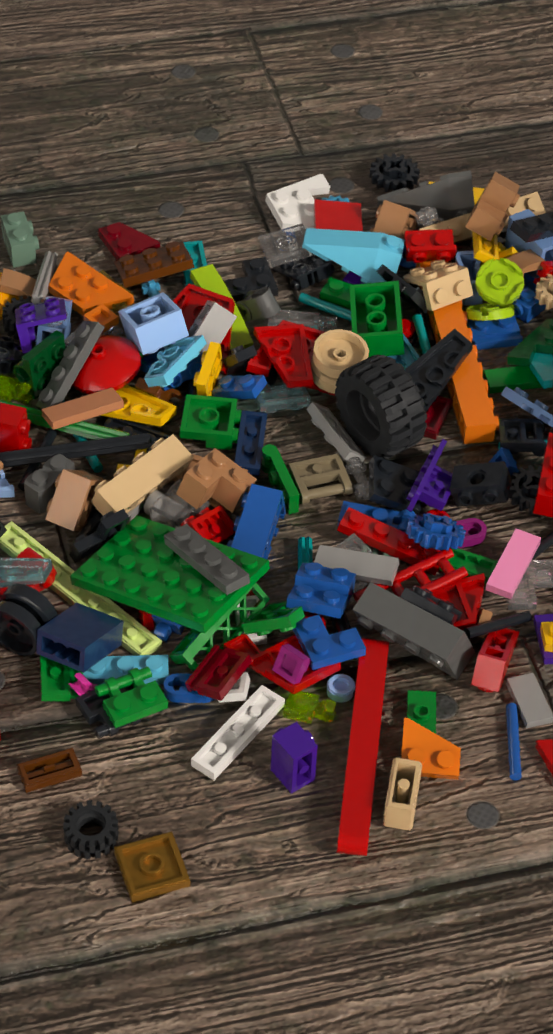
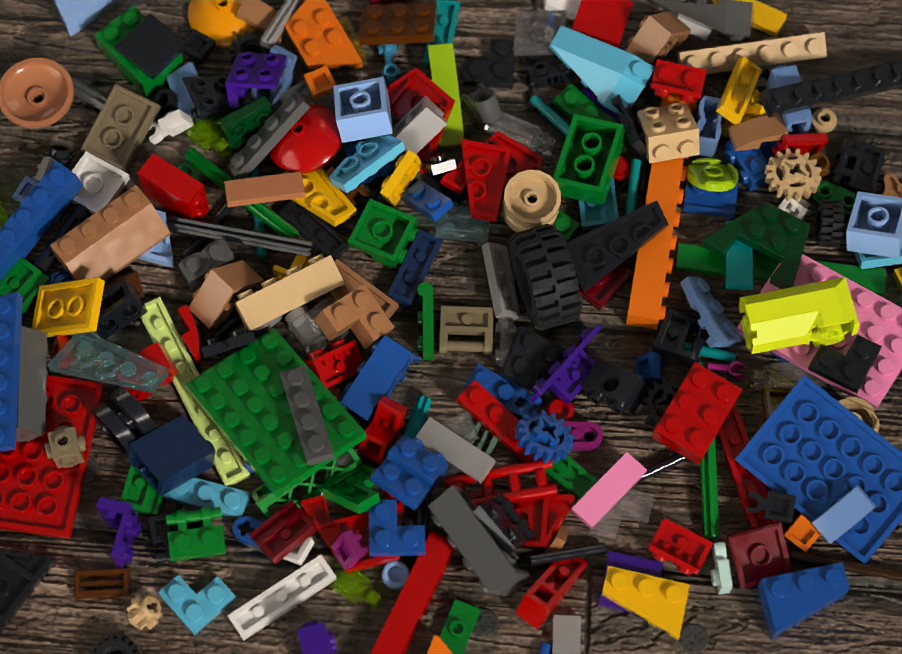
camera: 20 degrees right, 20 degrees up
dark pink hand [69,672,97,696] -> none
clear bar [415,206,445,227] -> none
medium nougat brick [465,172,520,241] -> none
lime tile [475,258,524,306] -> none
none -> dark purple bracket [96,497,141,568]
none -> tan gear [126,594,163,630]
none -> medium azure plate [158,575,237,635]
none -> red slope [177,304,202,366]
none -> red brick [357,396,407,464]

